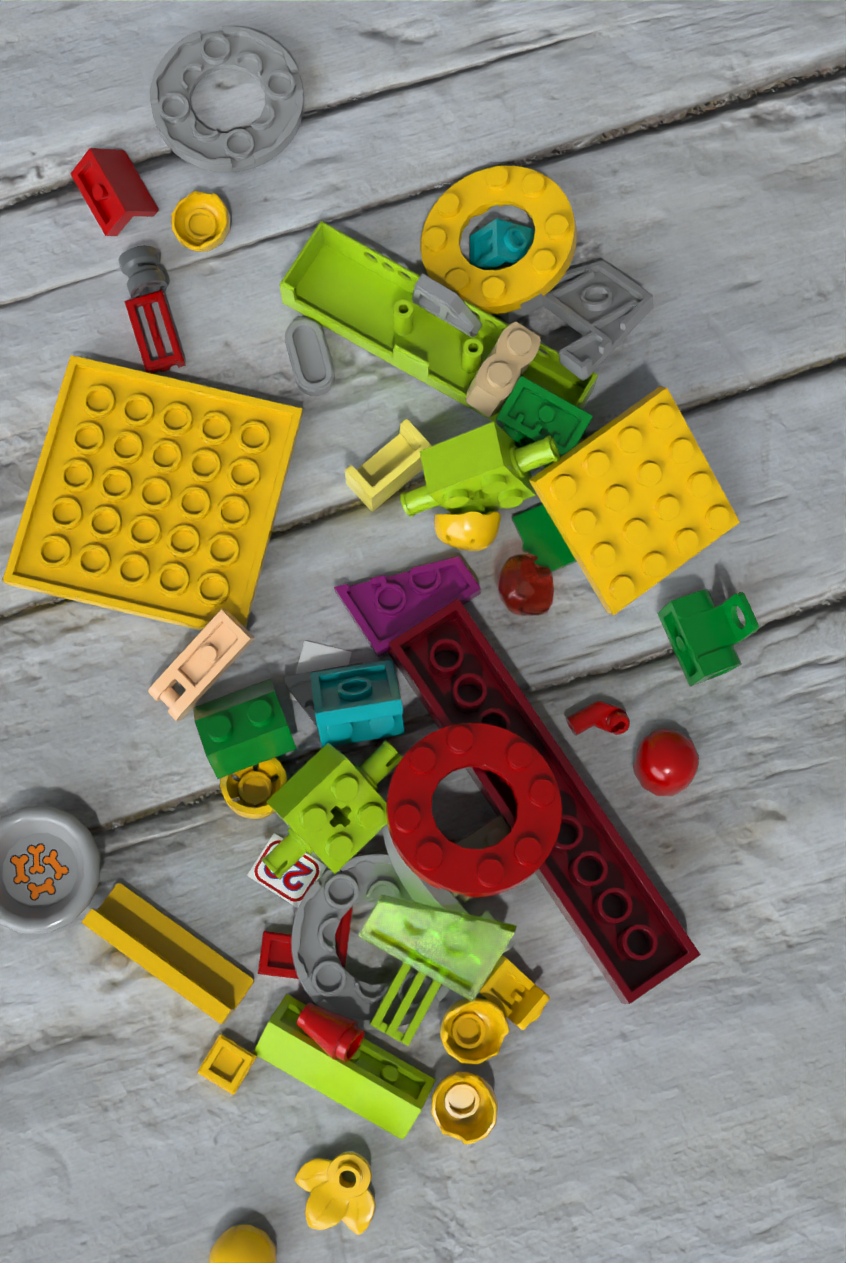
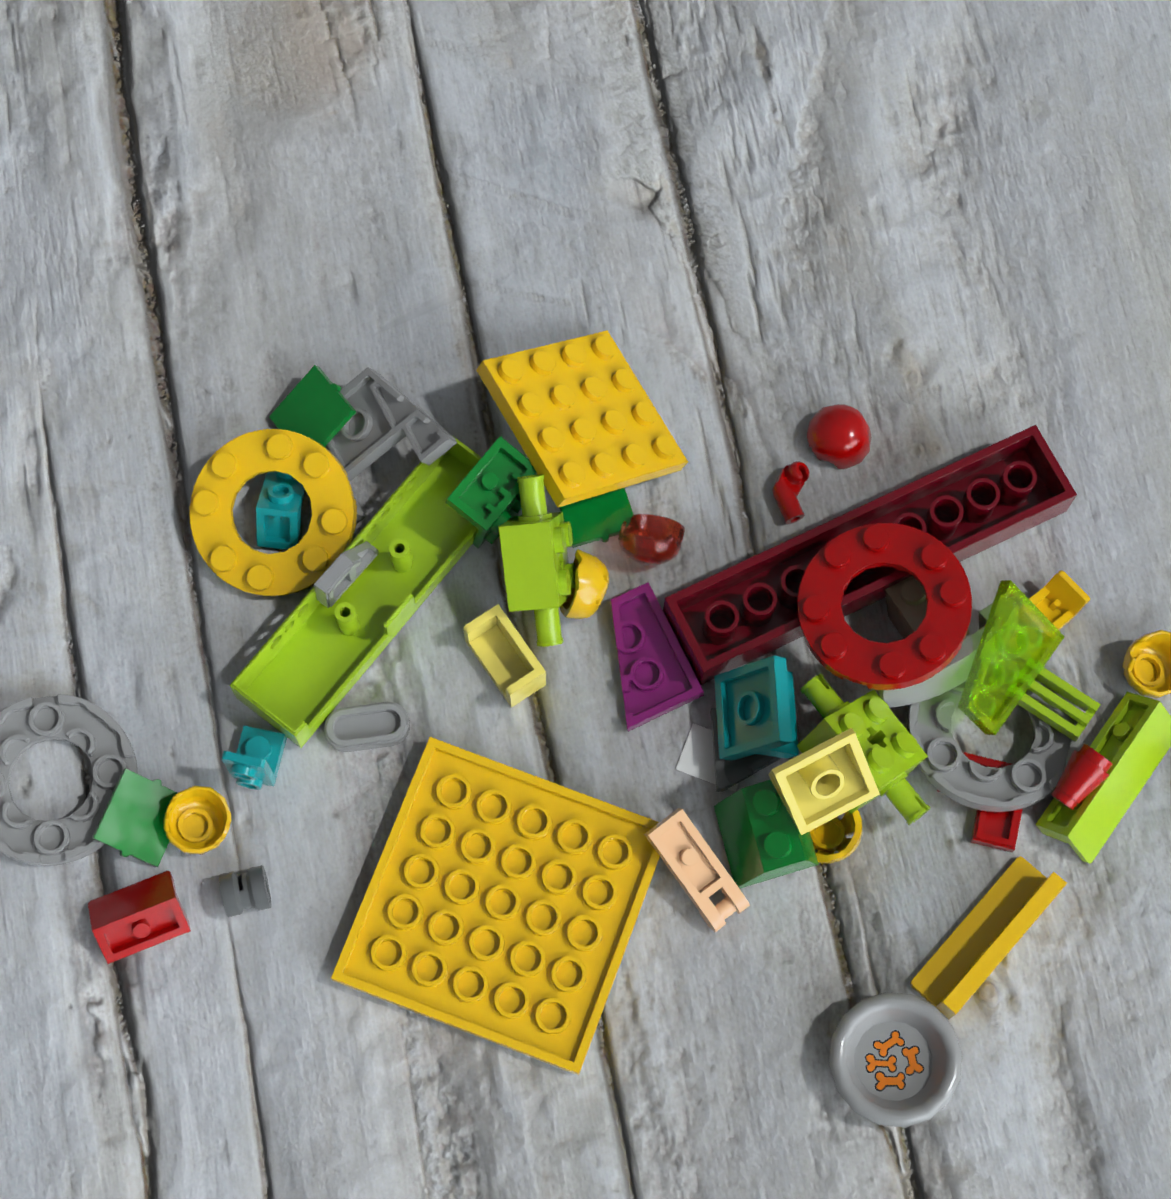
camera: 80 degrees left, 5 degrees down
red tile [124,290,186,374] -> none
yellow tile [197,1034,258,1095] -> none
sticker [247,833,327,908] -> none
yellow hair [439,996,509,1065] -> none
tan brick [466,322,540,417] -> none
green piece [657,589,759,687] -> none
none -> piece [92,768,177,867]
none -> teal bracket [221,725,287,790]
none -> green piece [269,365,356,447]
none -> light yellow slope [768,728,880,835]

